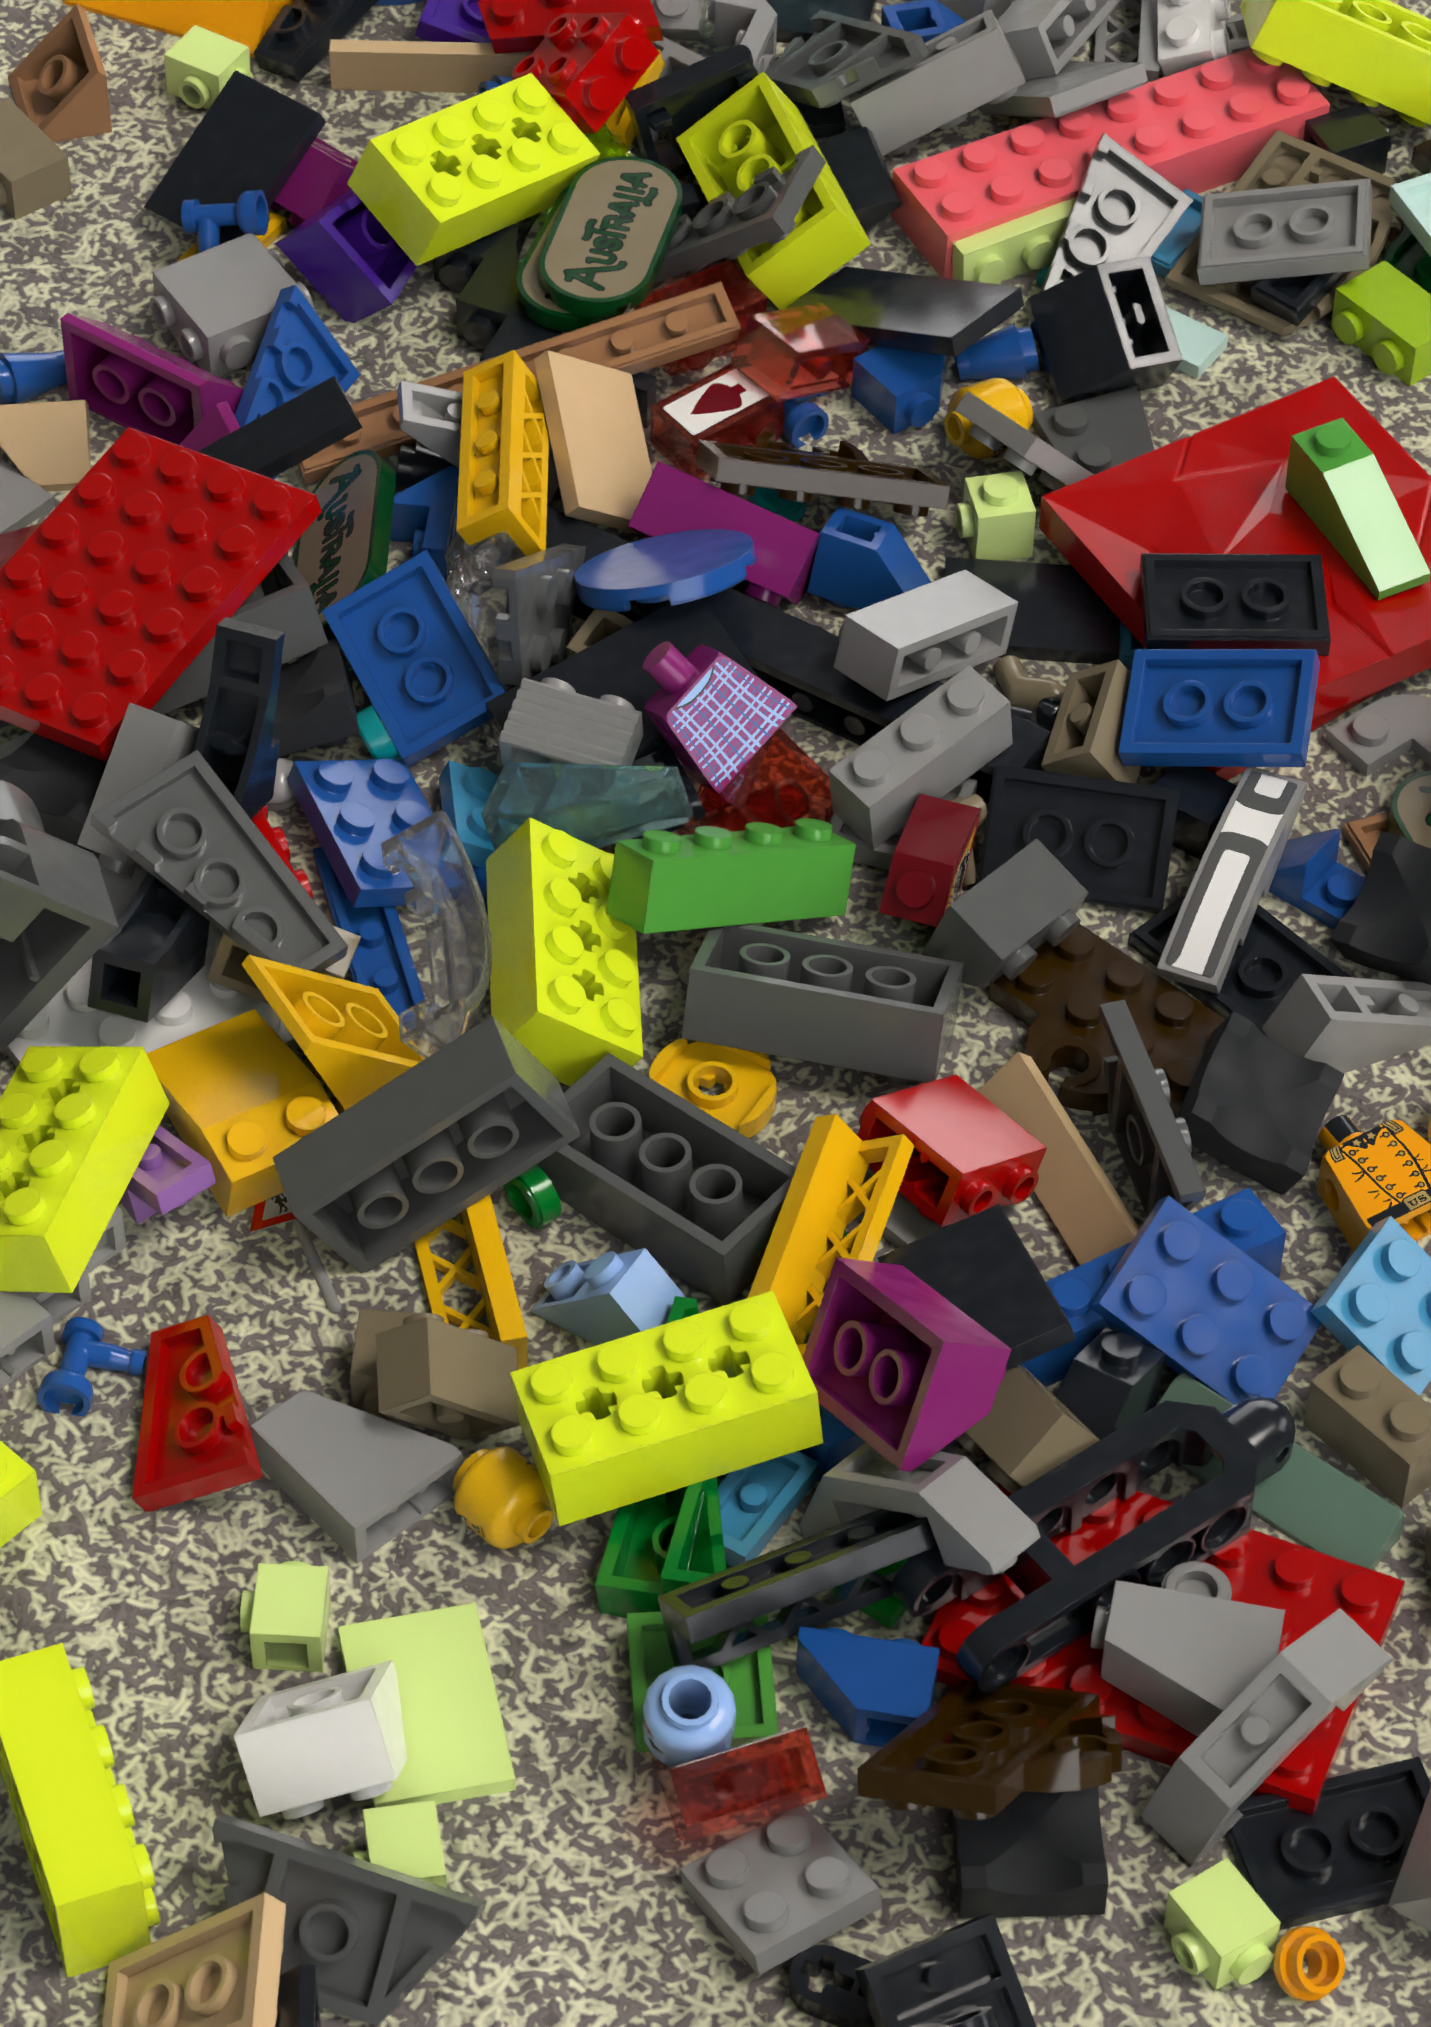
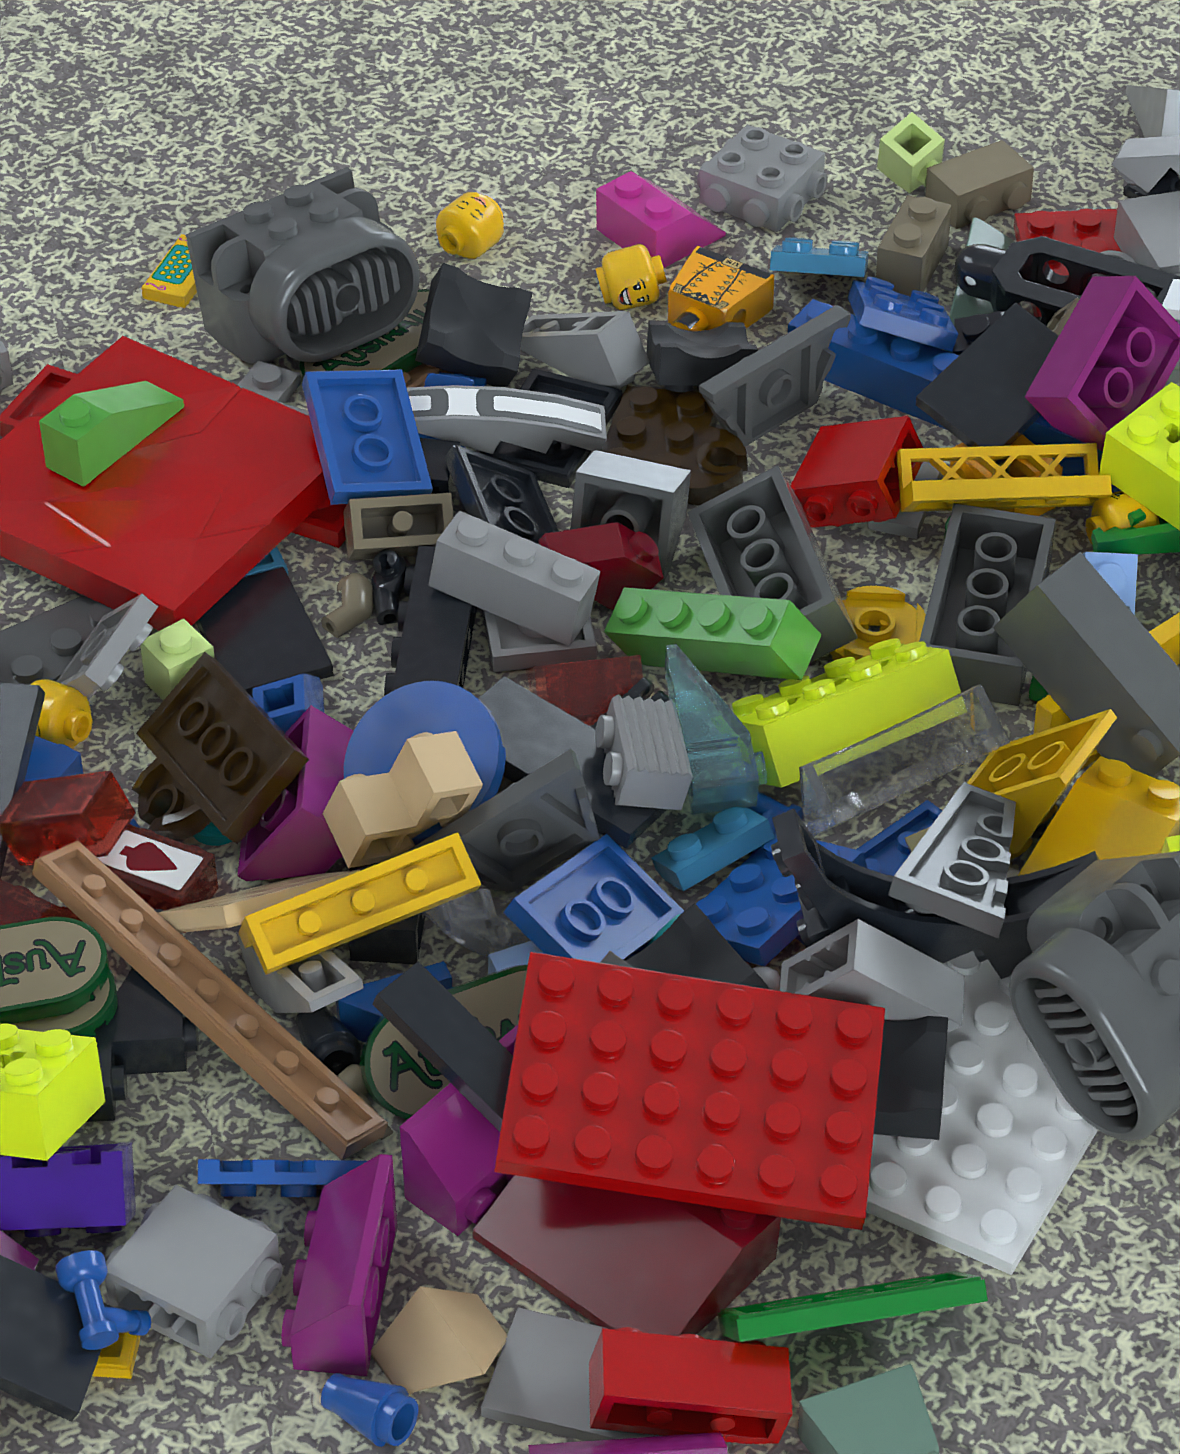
camera: 115 degrees left, 5 degrees down
magenta torso [643,641,798,794] -> none
light grey brick [834,569,1018,701] -> none
tan tile [978,1051,1140,1265] -> none
black tile [1139,553,1331,656] -> none
none -> tan brick [323,731,483,868]

